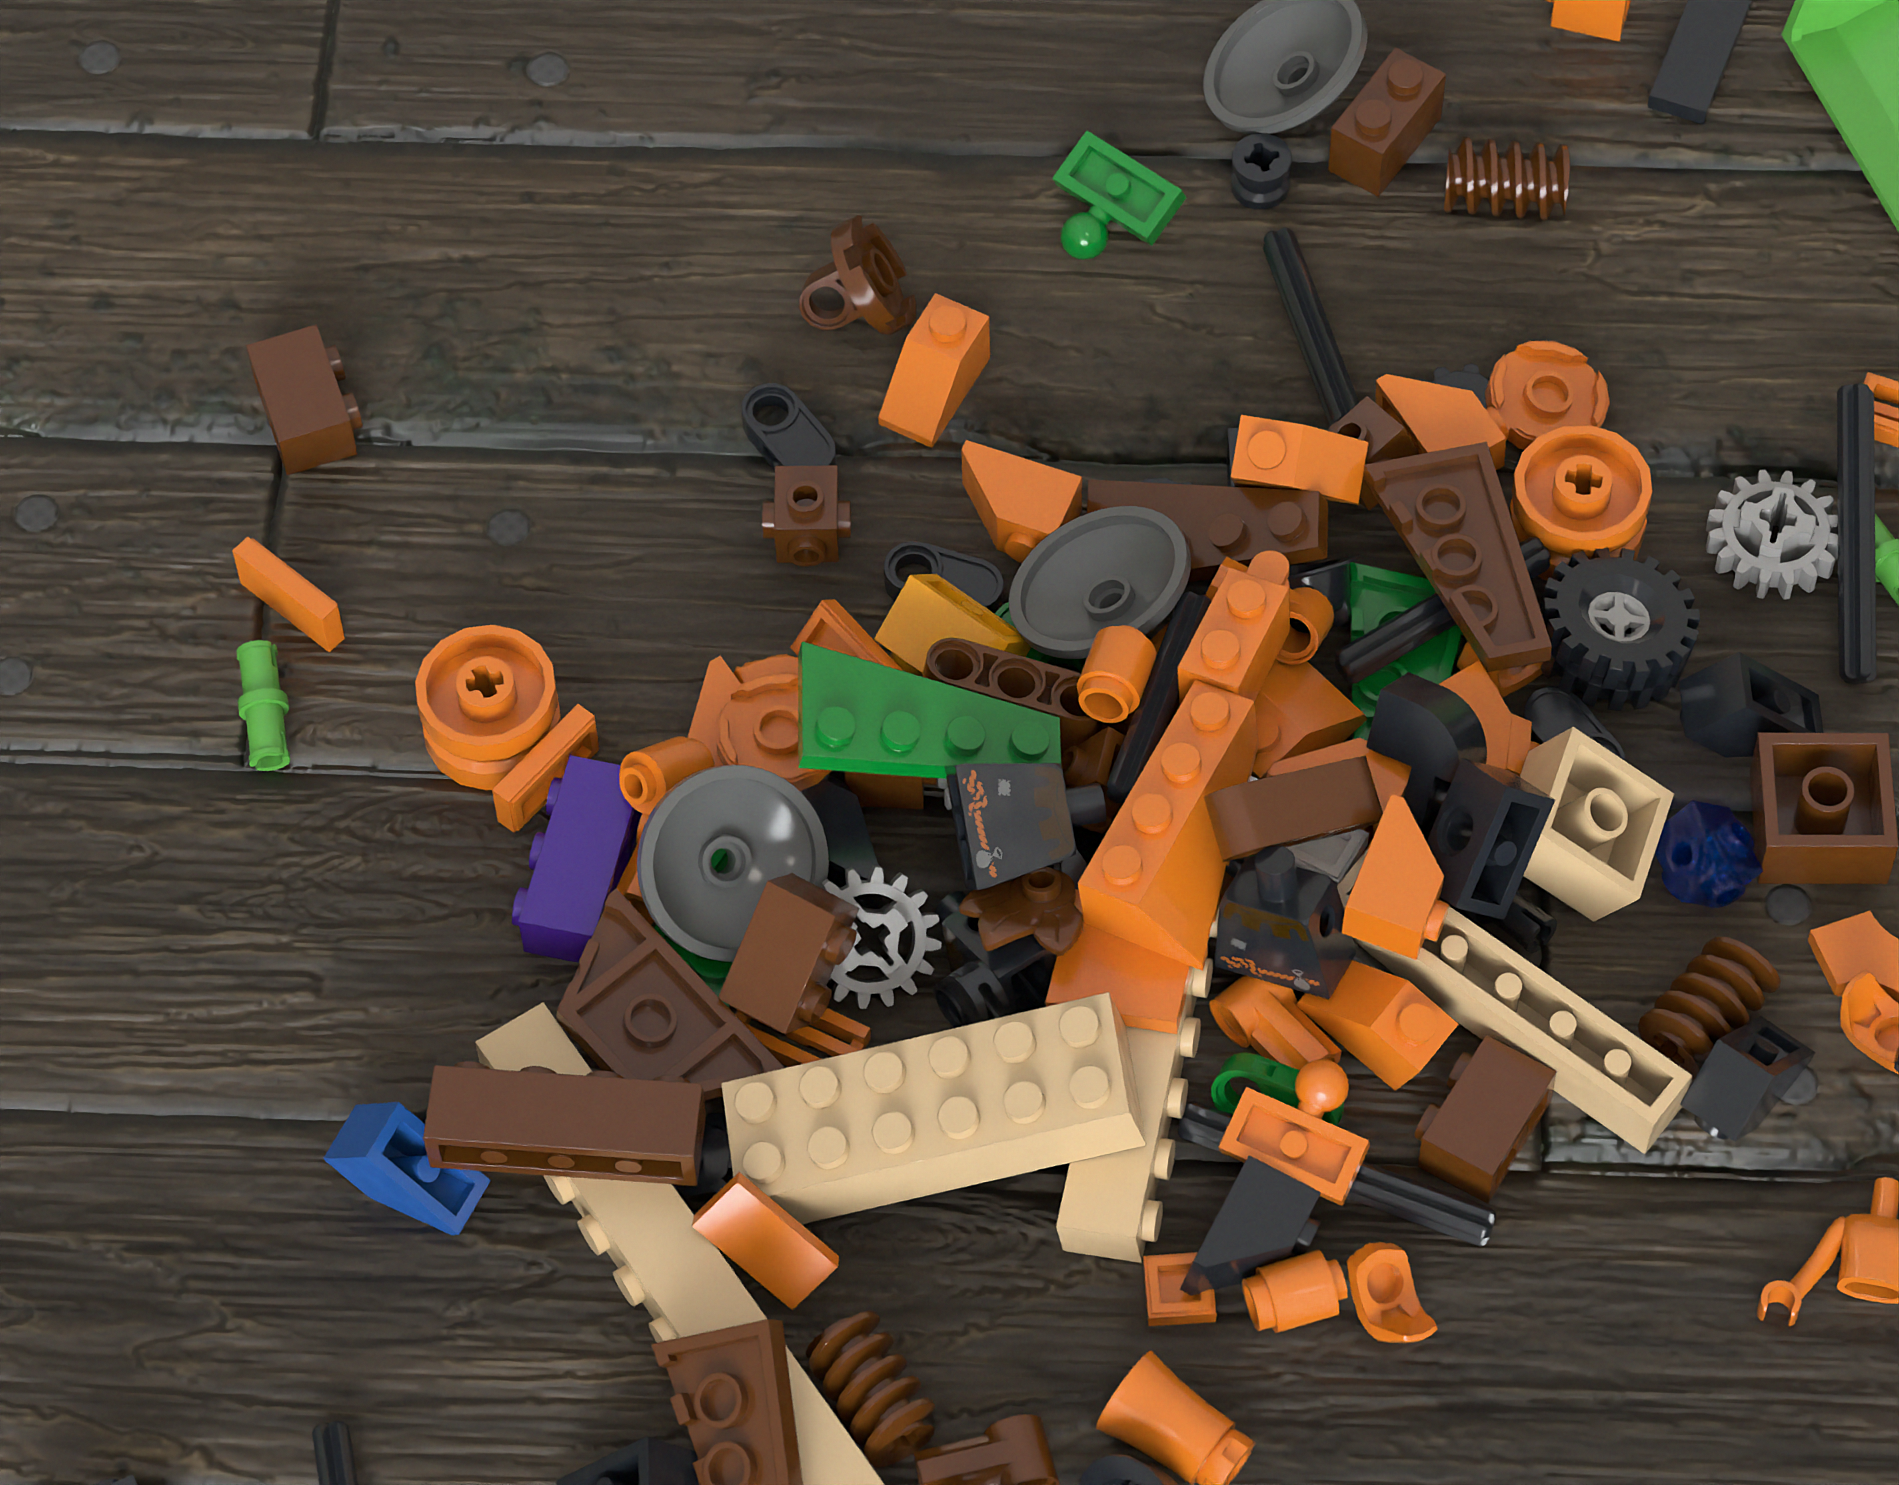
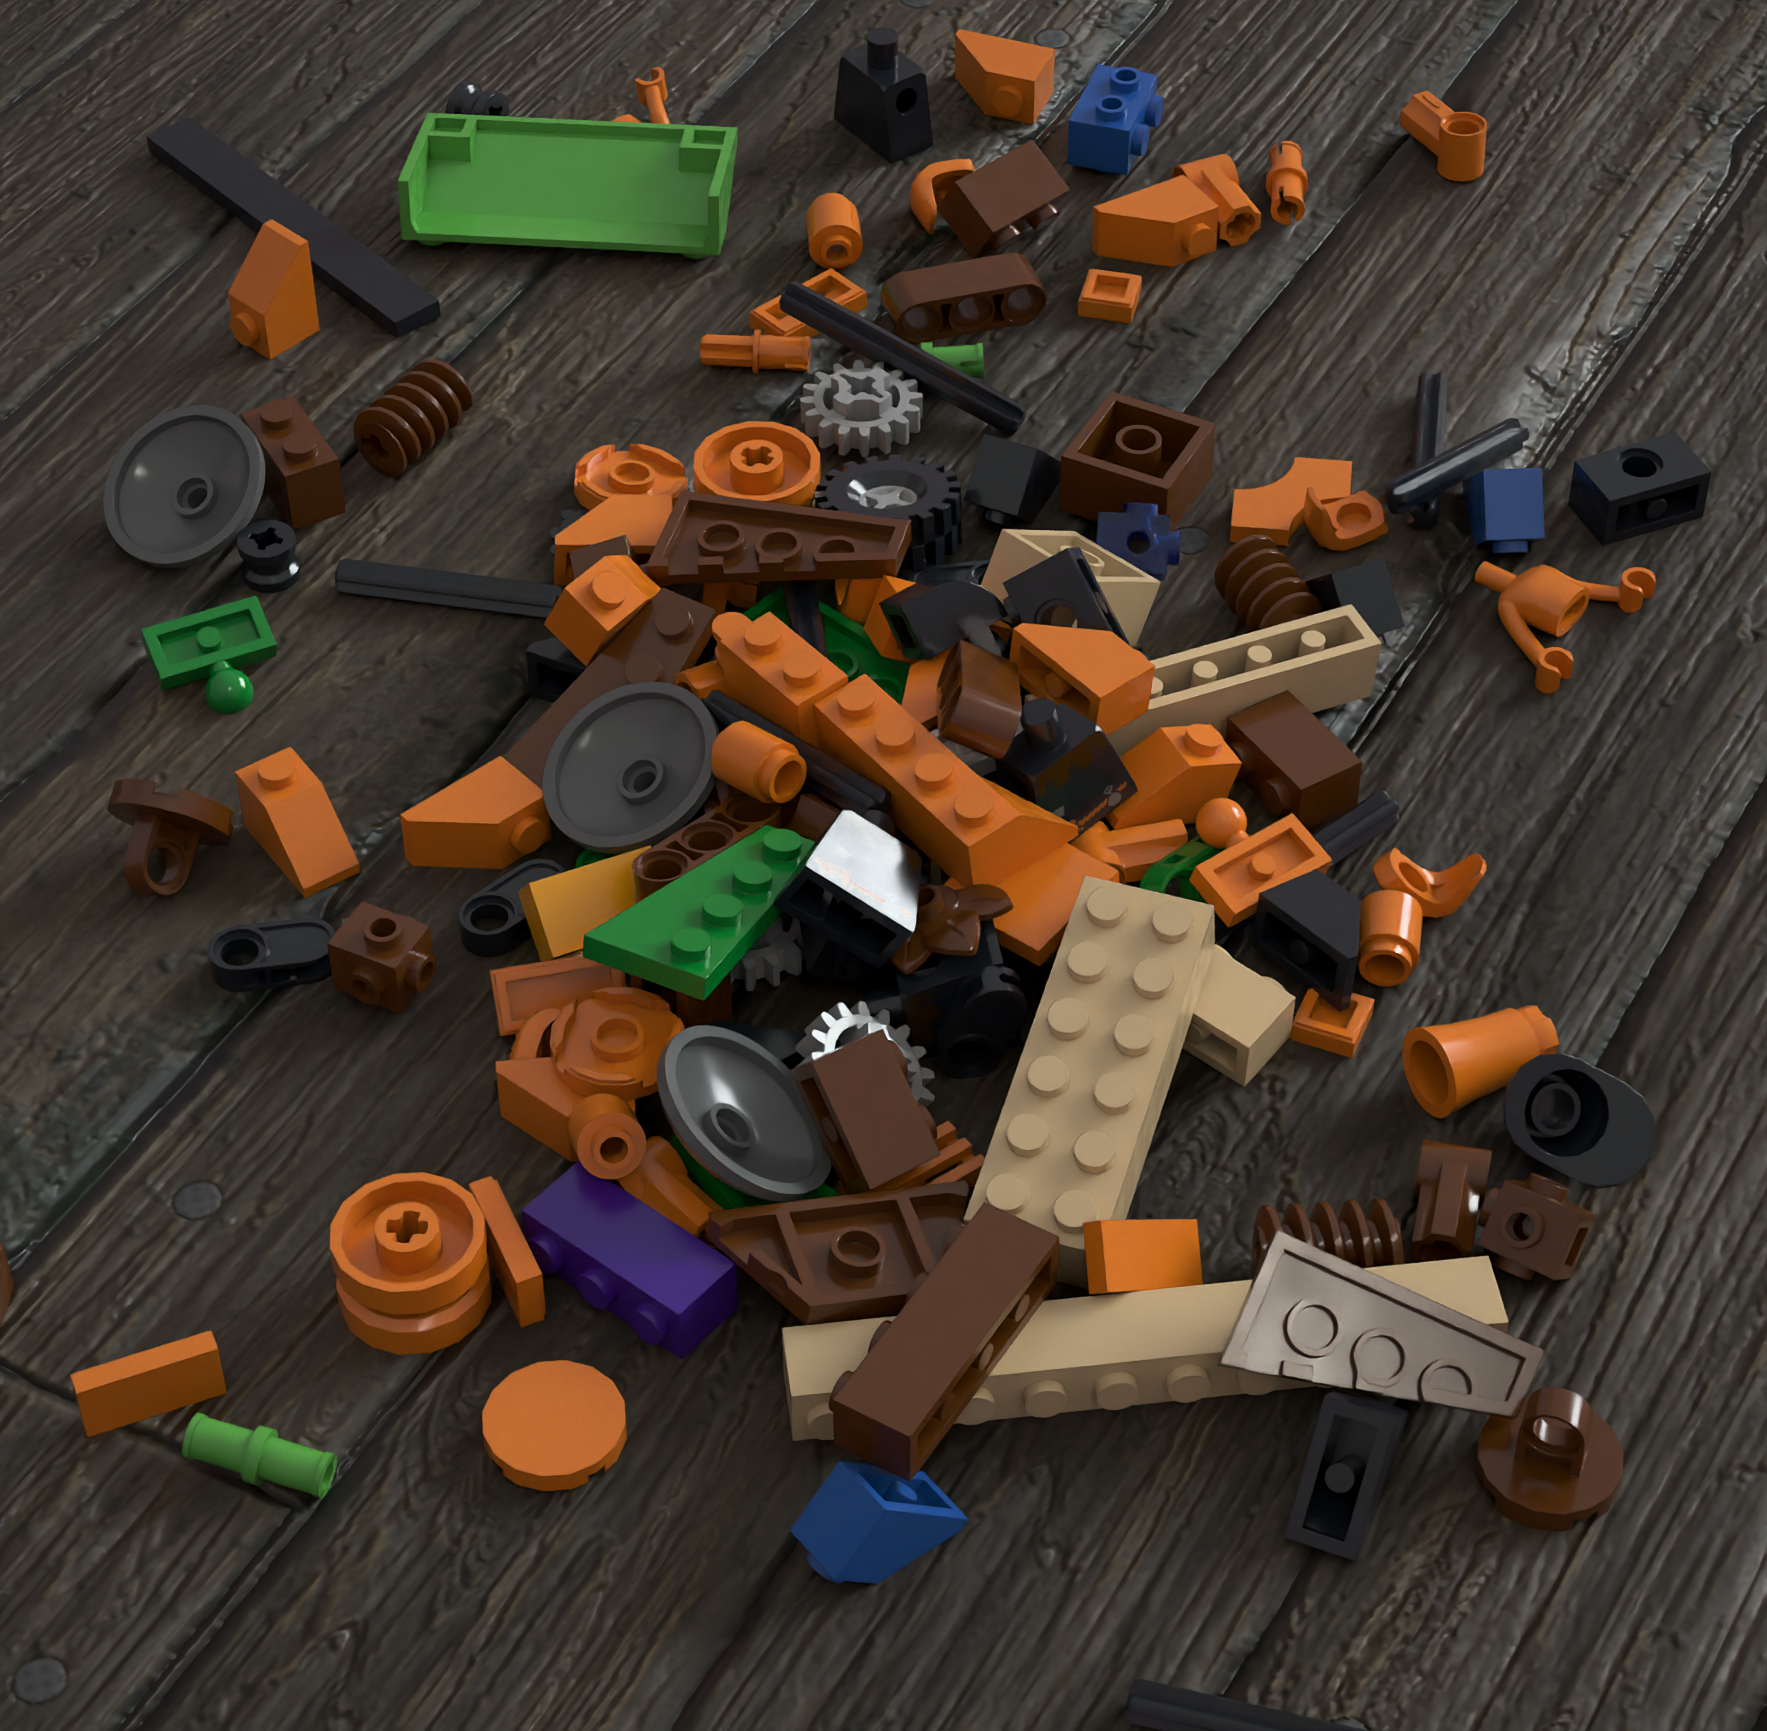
camera: 65 degrees left, 15 degrees down
none -> orange tile [482,1360,627,1492]
none -> orange axle [700,329,811,374]

